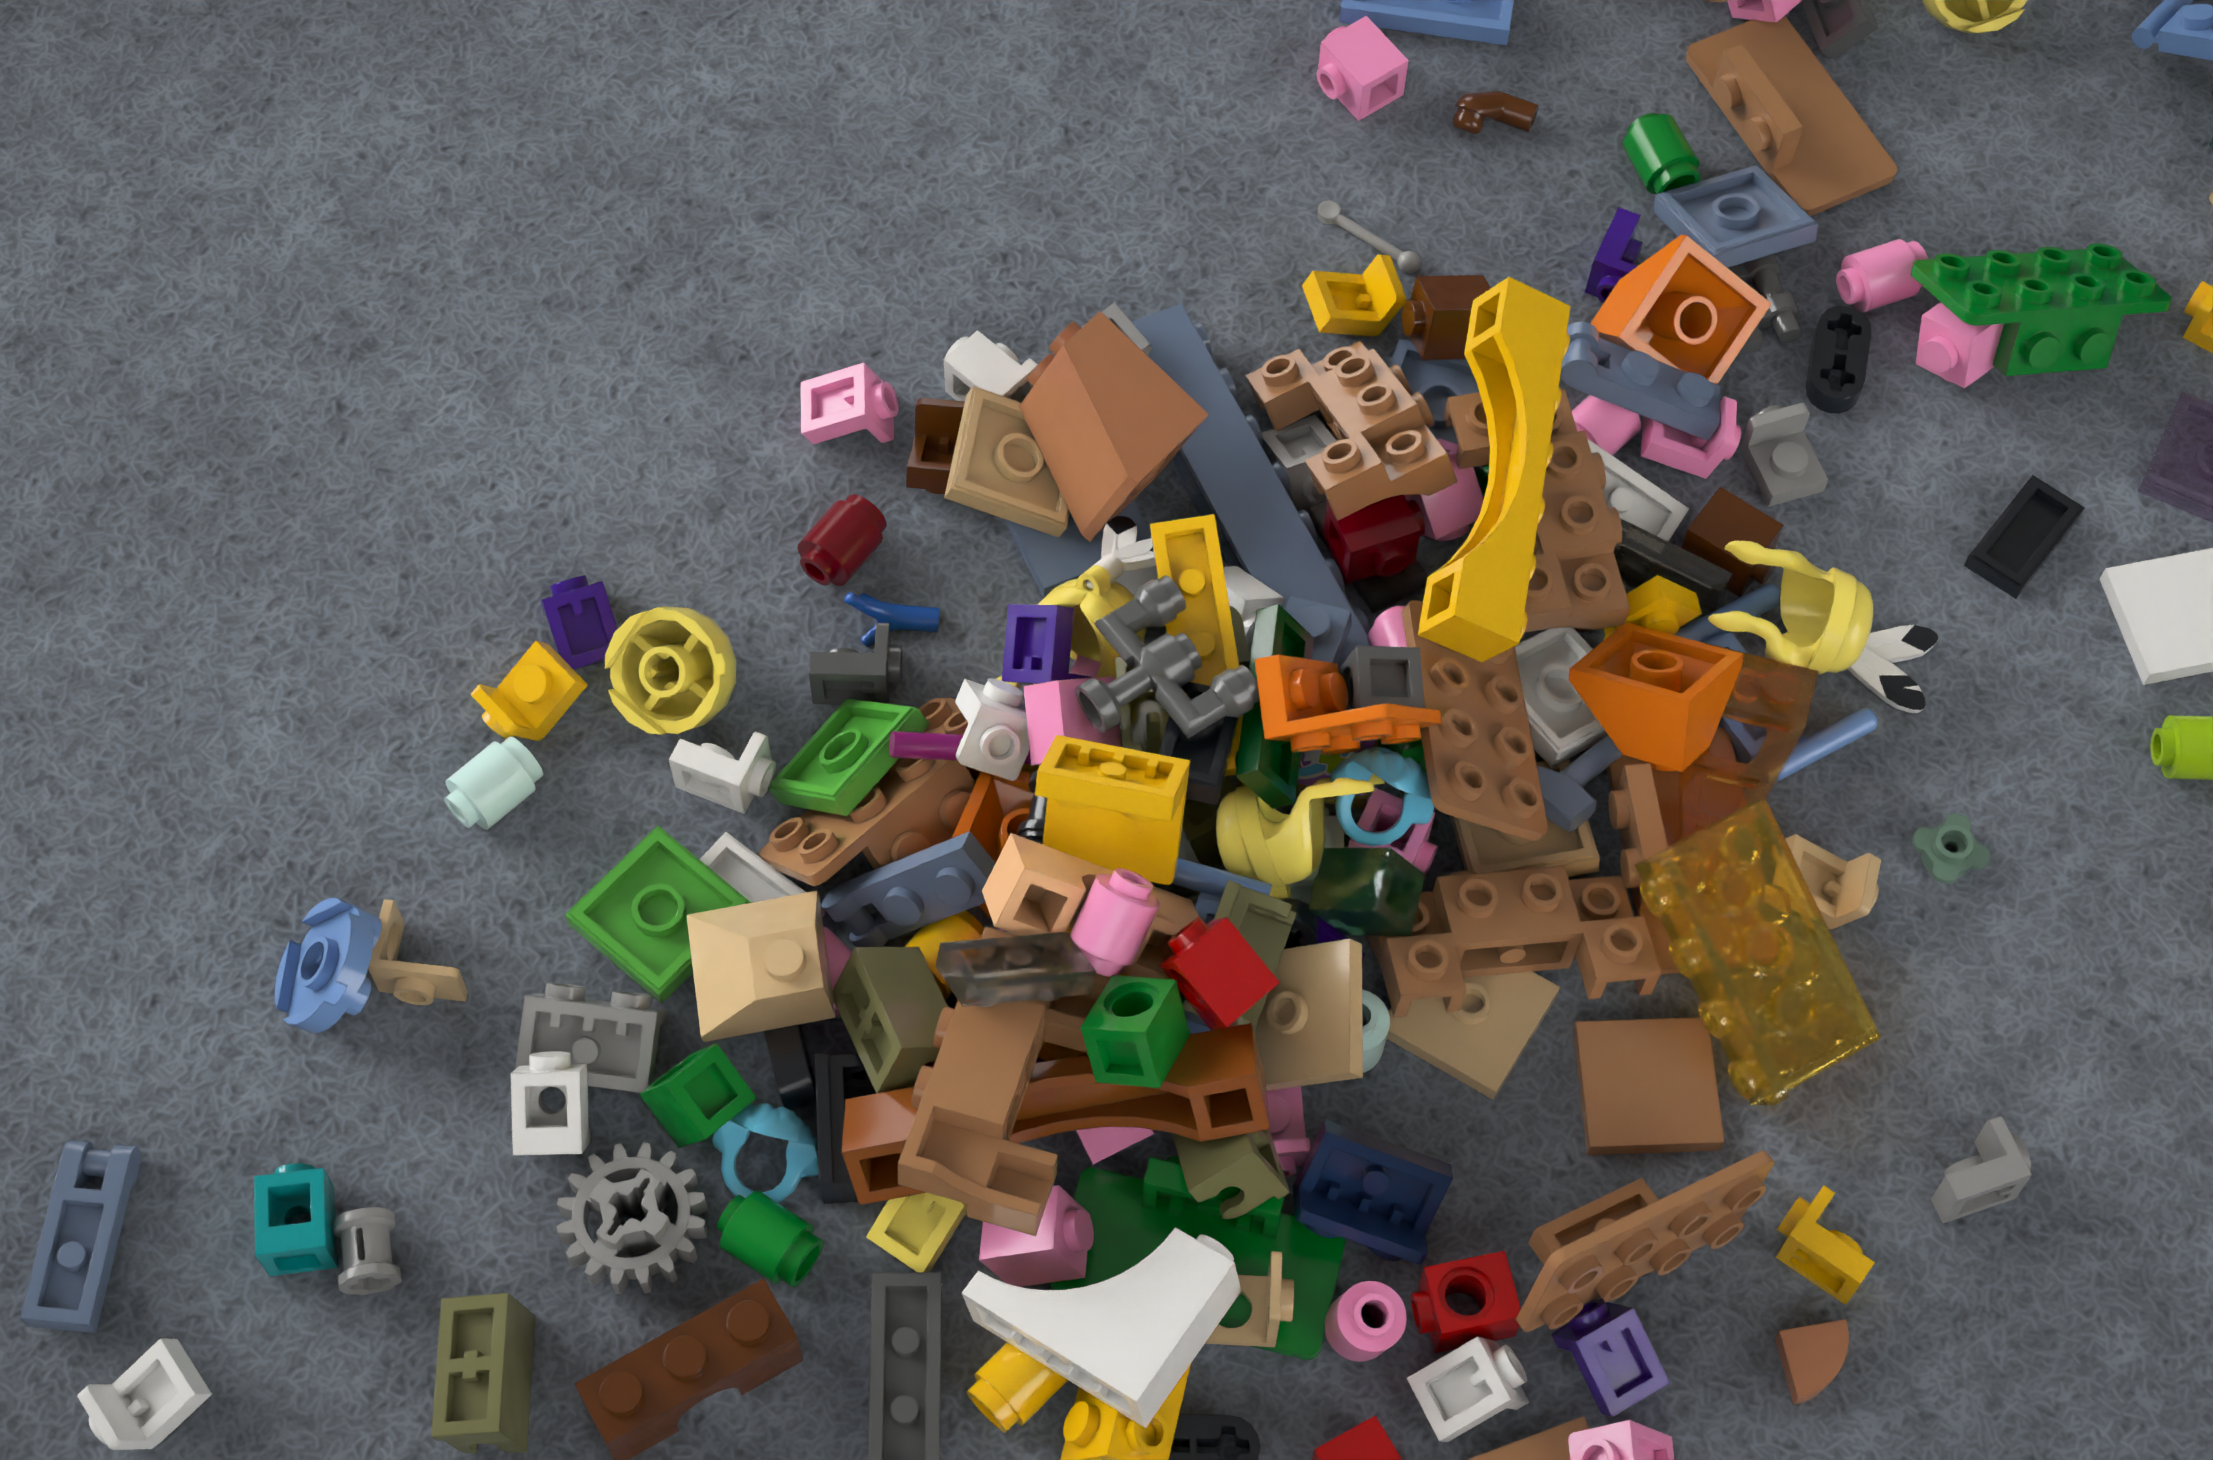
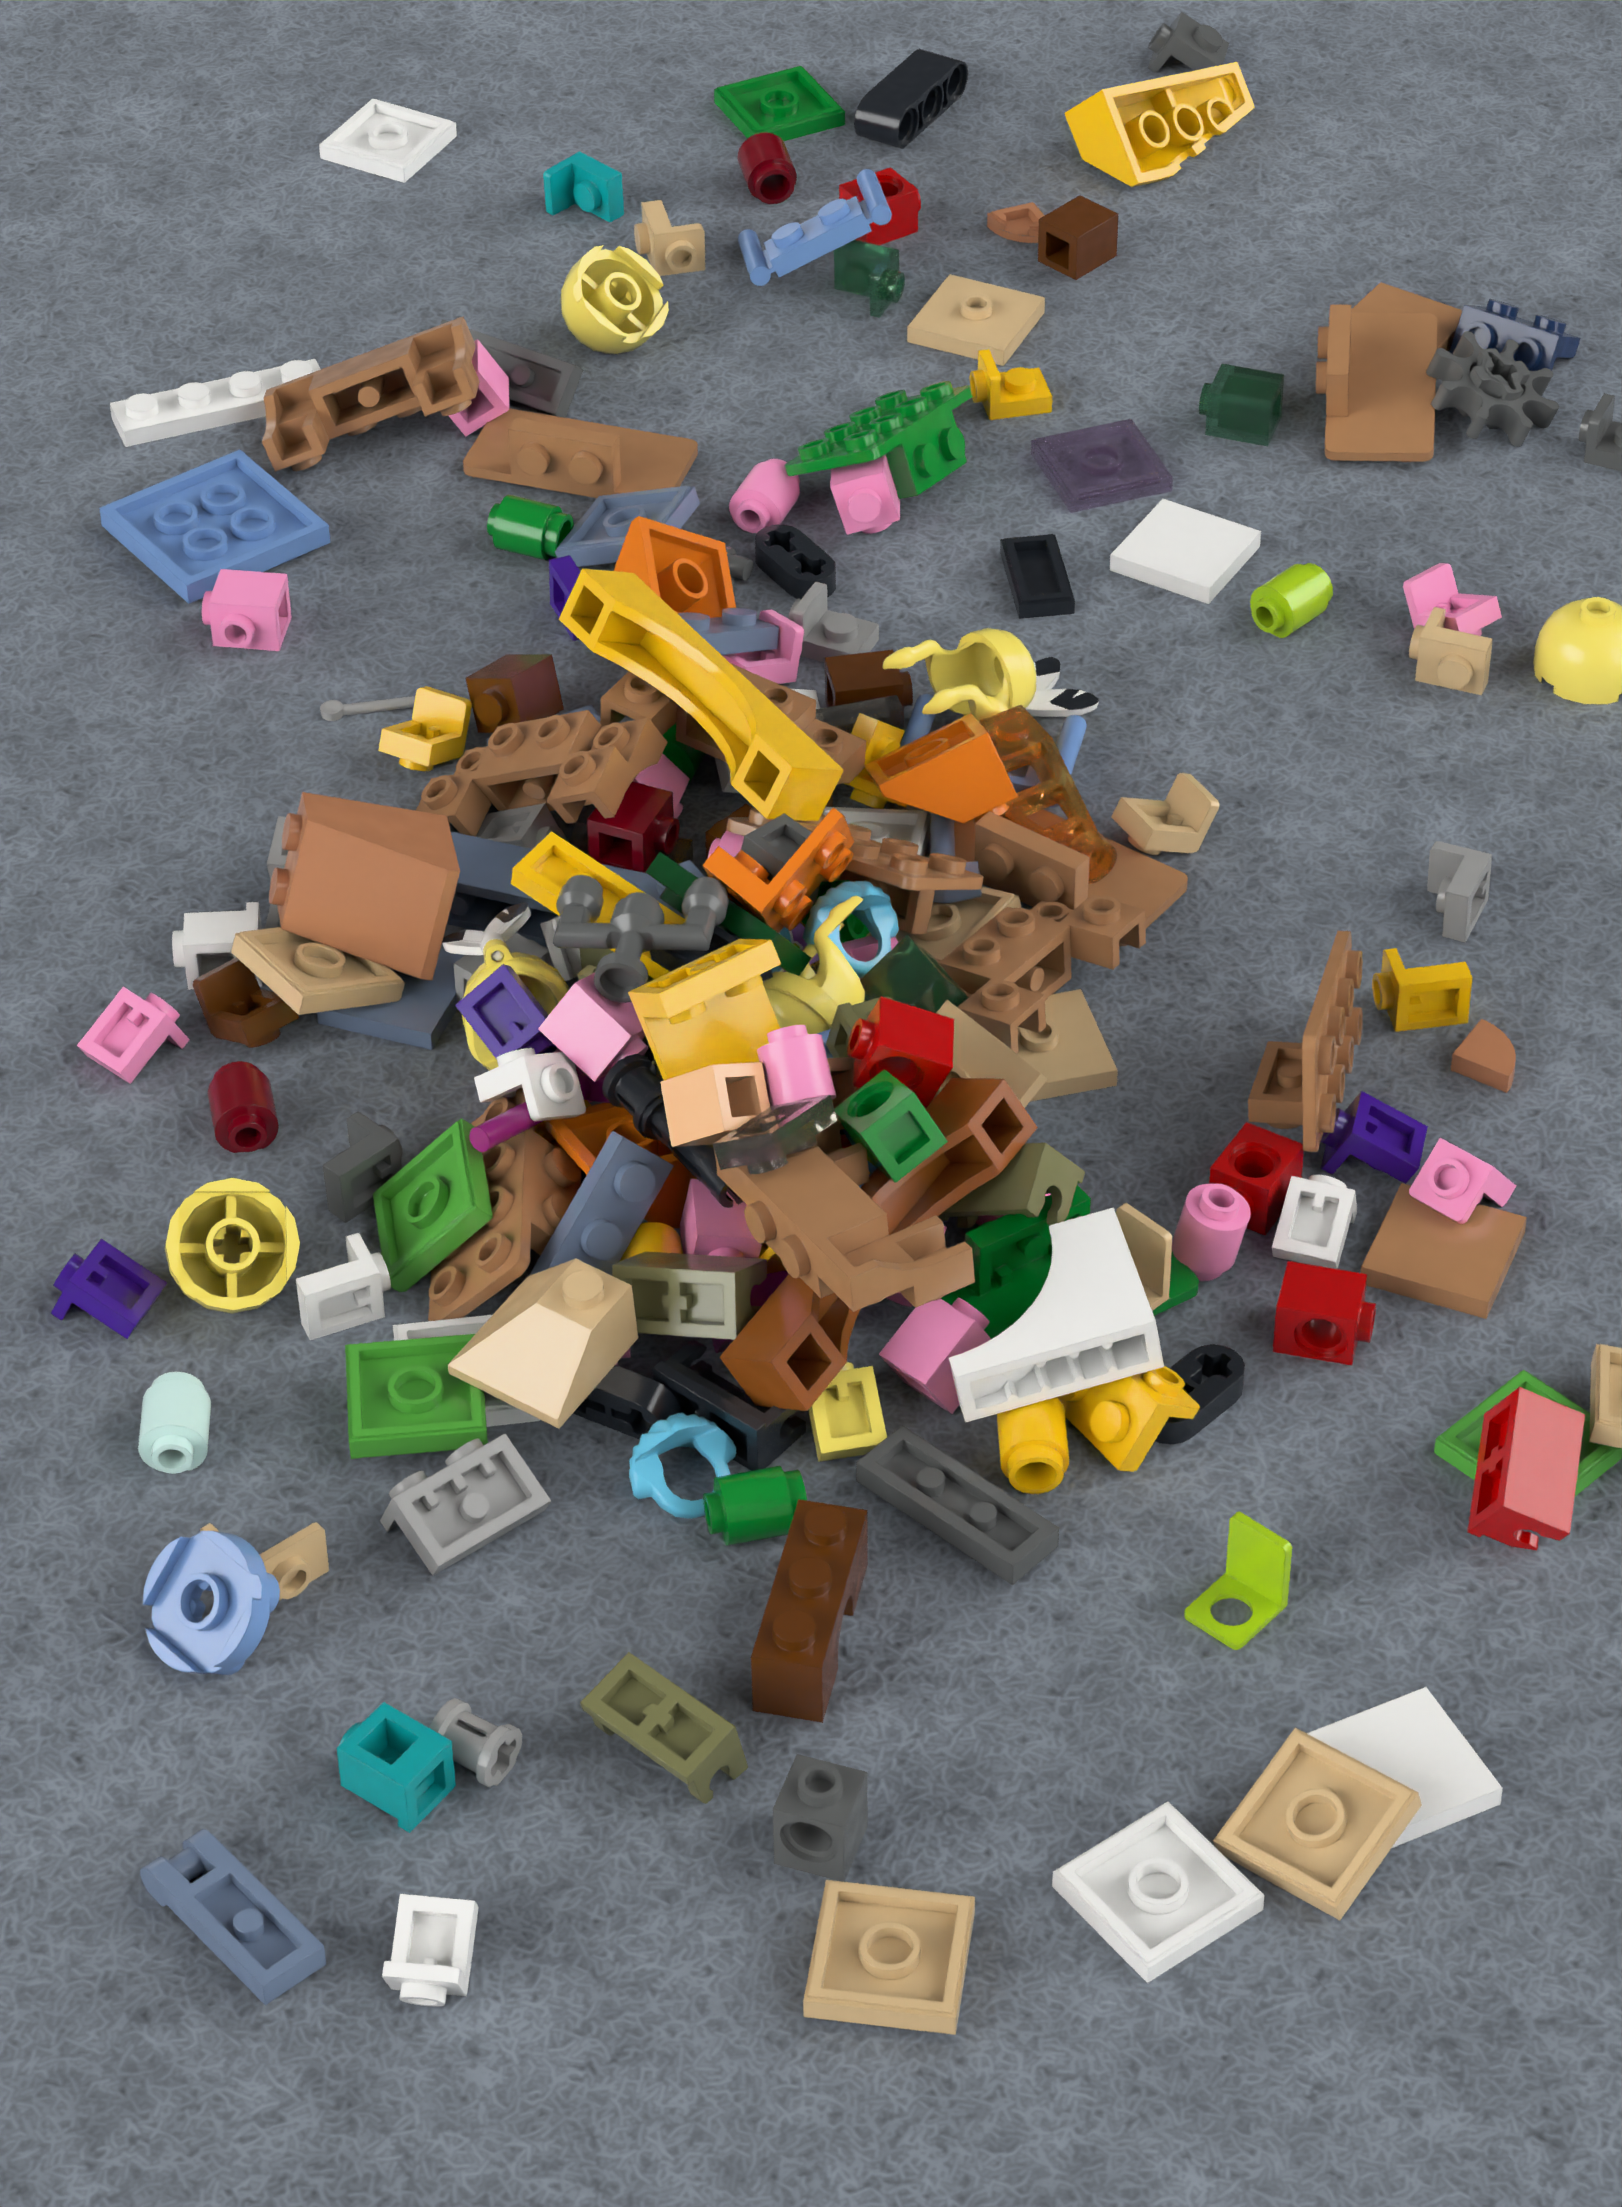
camera: 45 degrees left, 20 degrees down
yellow bracket [471,641,588,741] -> none
white brick [511,1051,591,1155] -> none
light grey gear [556,1142,708,1295] -> none
green brick [639,1043,757,1148] -> none
blue bar [844,592,940,647] -> none
dark blue bracket [1292,1119,1453,1265] -> none
reddish brown arm [1452,91,1539,134] -> none
medium nougat tile [1573,1017,1725,1155] -> none
clear yellow bracket [1635,799,1881,1105] -> none
sand green plate [1912,813,1990,884] -> none

